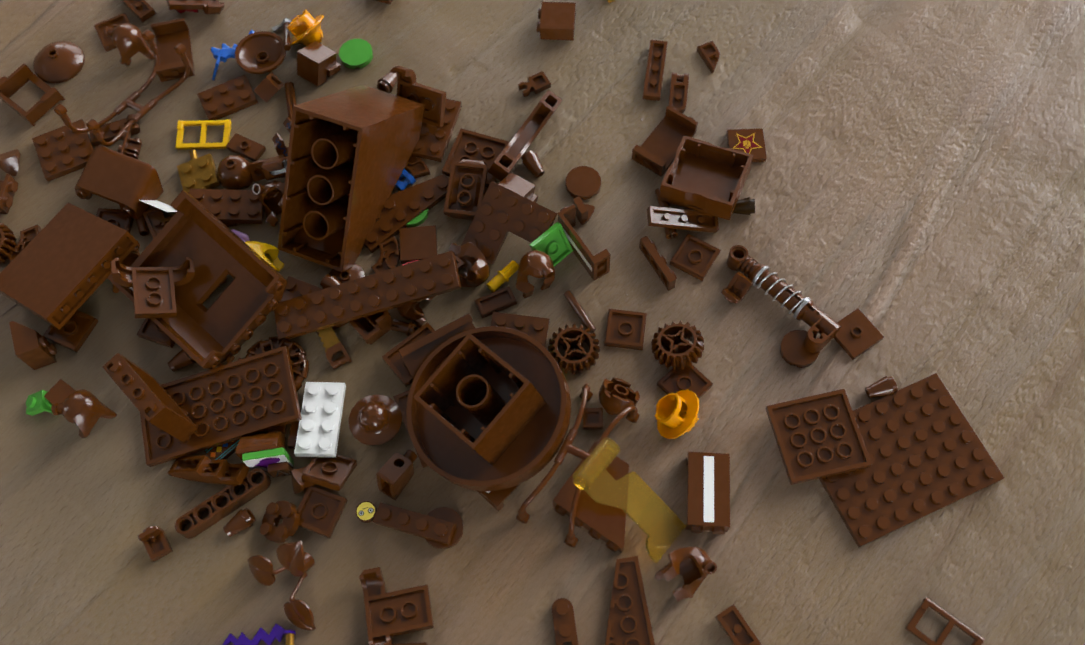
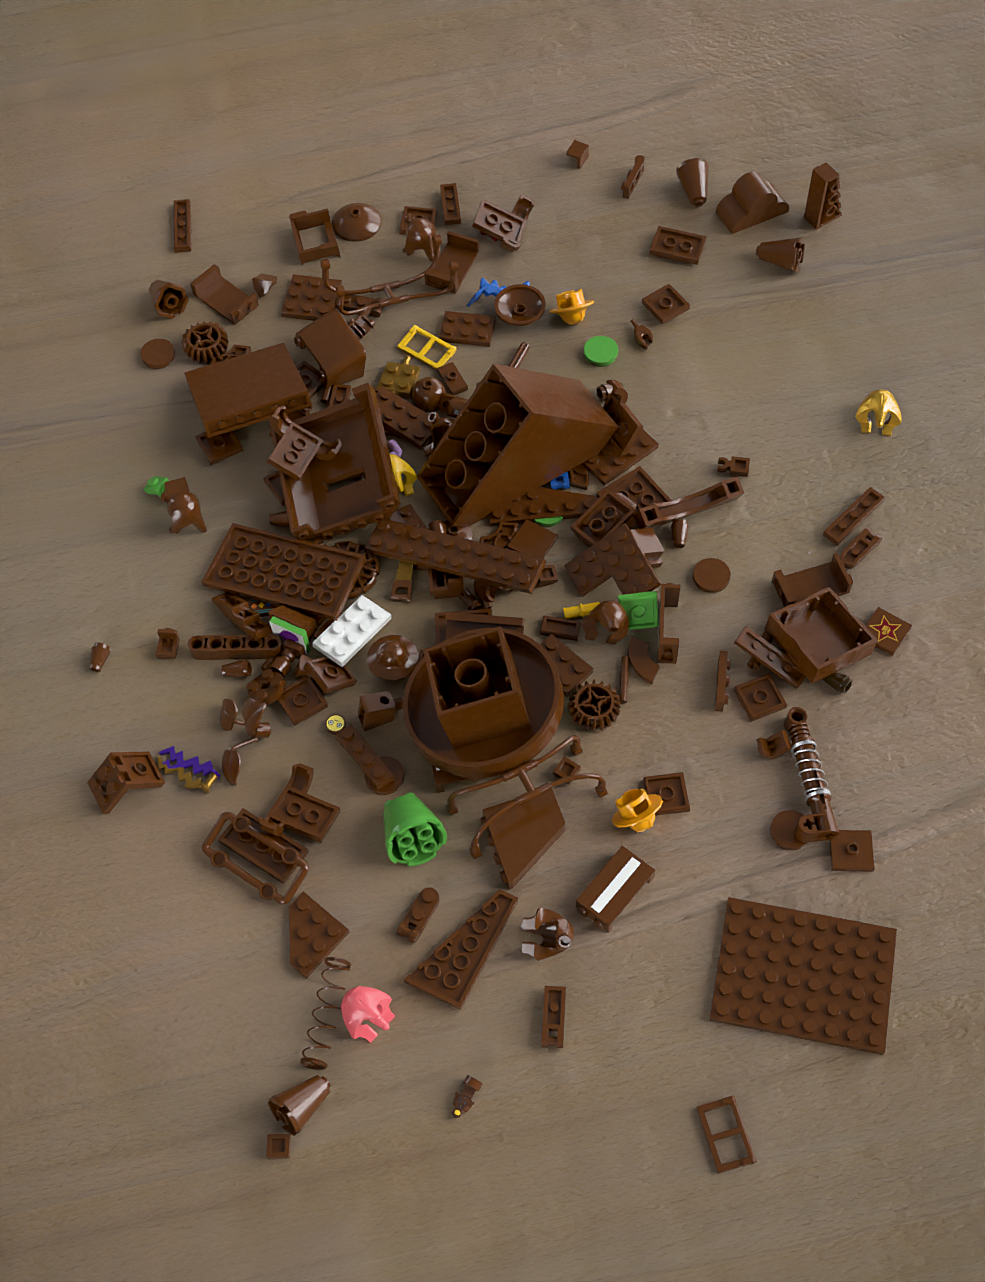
camera: 35 degrees right, 5 degrees down
reddish brown slope [9,321,57,370] -> none
reddish brown window [102,353,198,442] -> none
white sticker [139,200,177,212] -> none
reddish brown panel [253,72,284,102] -> none
reddish brown piece [272,18,291,51] -> none
reddish brown plate [297,41,341,86] -> none
reddish brown piece [448,242,490,287] -> none
reddish brown brick [537,2,576,41] -> none
clear yellow door [572,437,686,563] -> none
reddish brown tile [573,196,595,225] -> none
reddish brown cylinder [599,377,640,415] -> none
reddish brown tile [604,309,647,350] -> none
reddish brown gear [651,320,704,370] -> none
reddish brown tile [697,41,720,73] -> none
reddish brown plate [766,389,872,485] -> none
reddish brown cone [865,376,898,399] -> none
none -> reddish brown cone [89,642,110,672]
none -> reddish brown piece [261,647,297,678]
none -> bright green cone [383,793,447,867]
none -> reddish brown tile [628,637,660,684]
none -> reddish brown hand [630,319,653,350]

